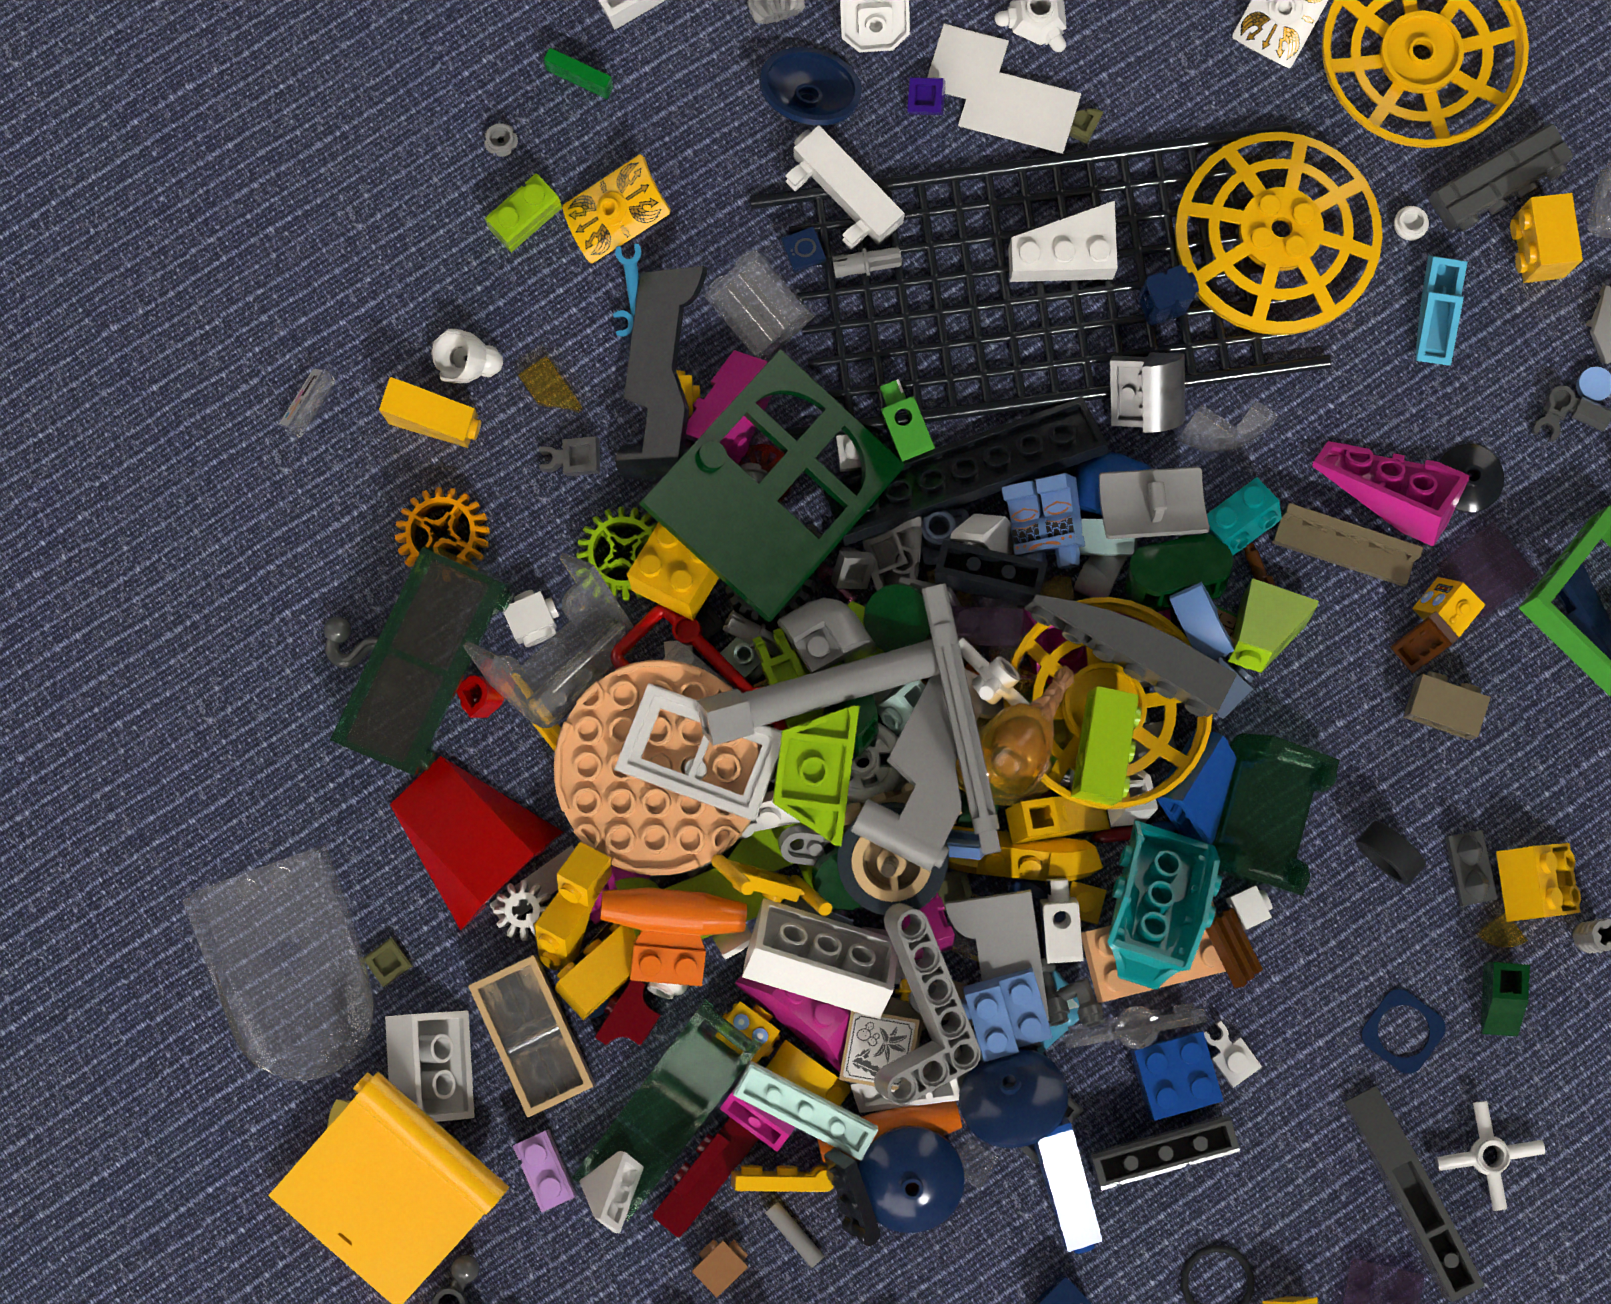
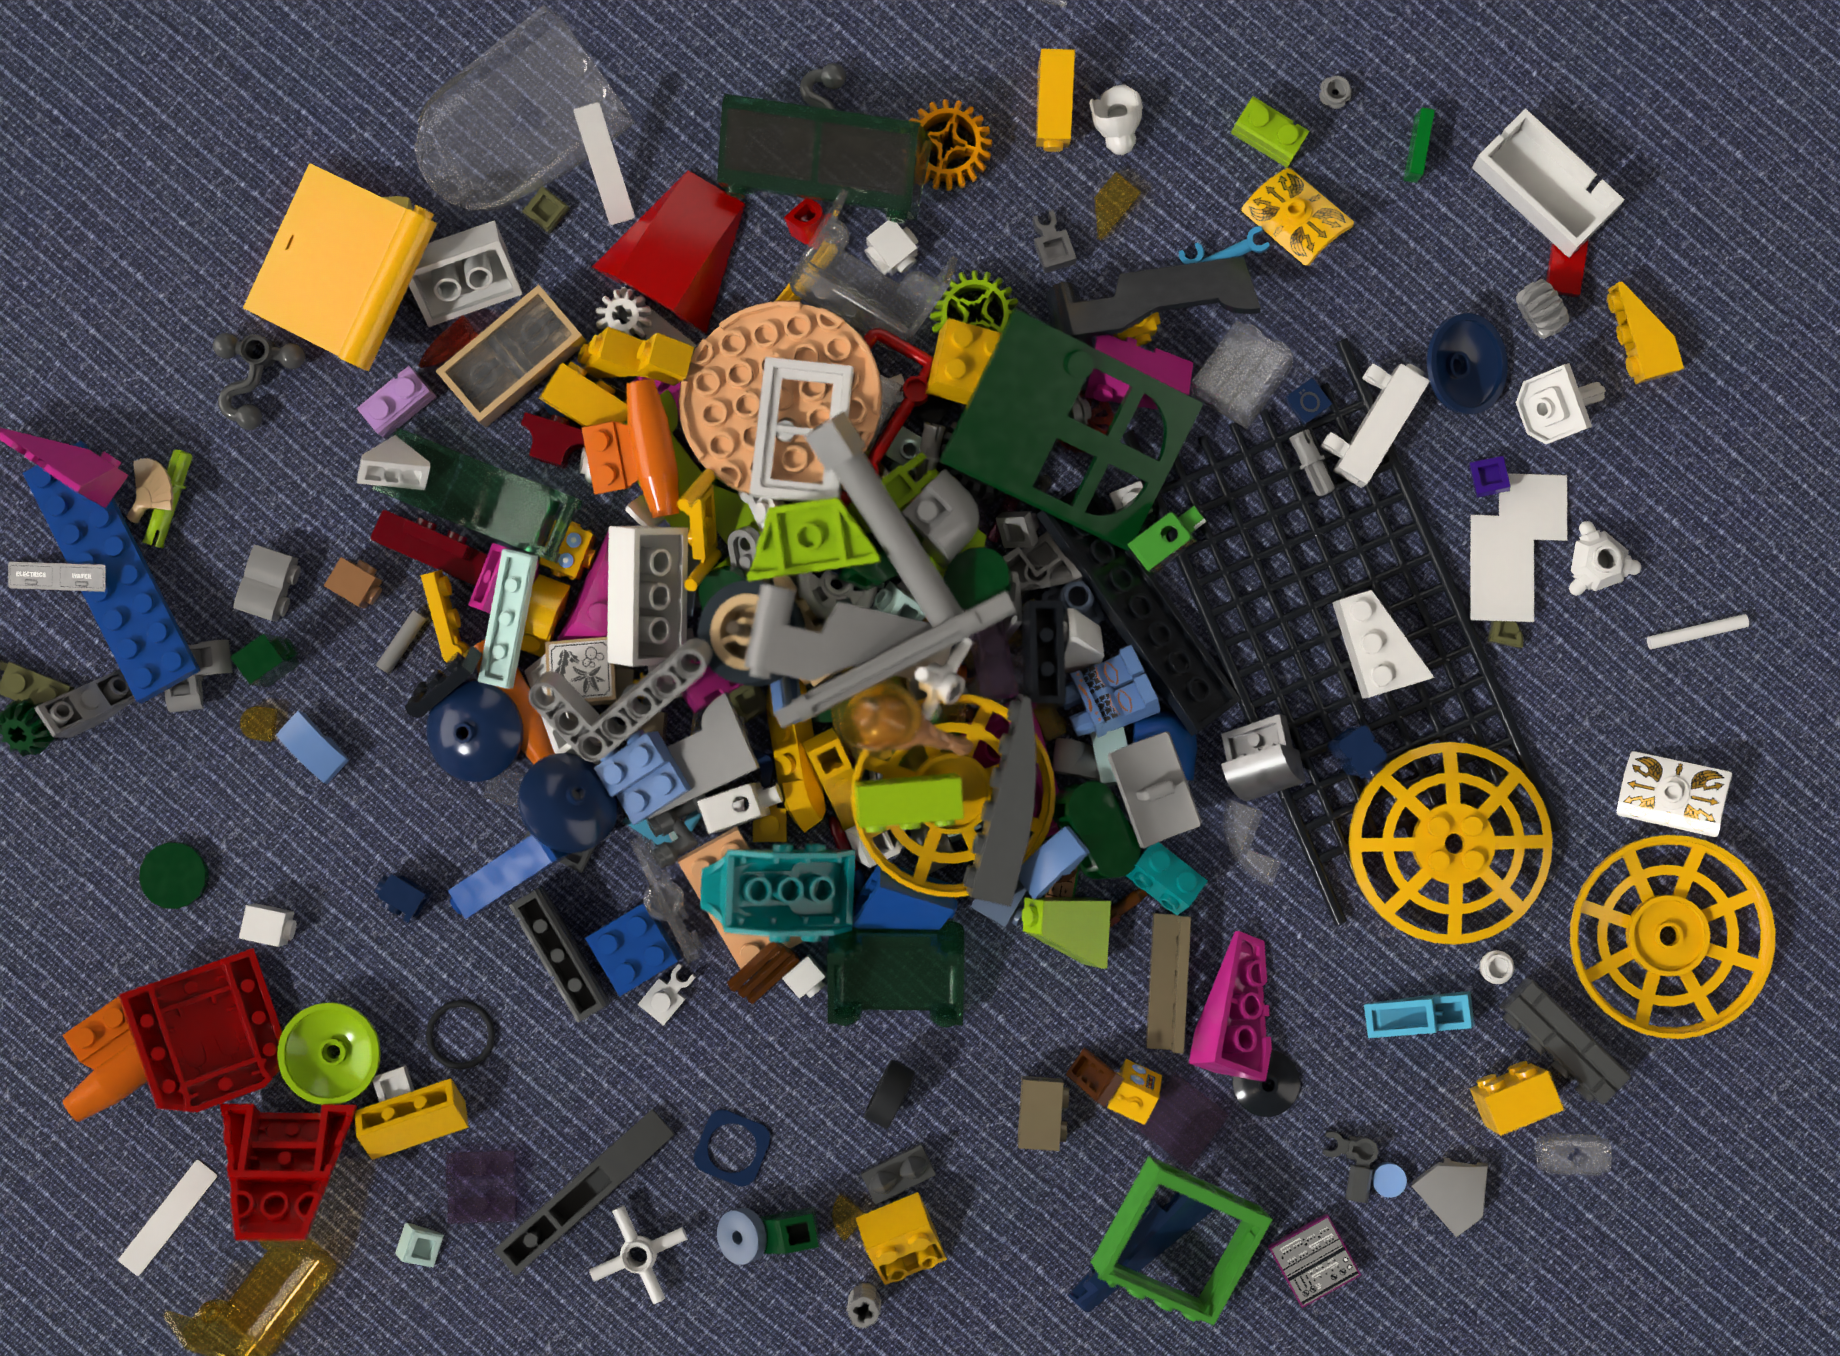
camera: 80 degrees right, 5 degrees up
none -> clear red plate [418,315,479,368]
none -> white sticker [574,102,635,225]
none -> sand blue piece [717,1208,767,1265]

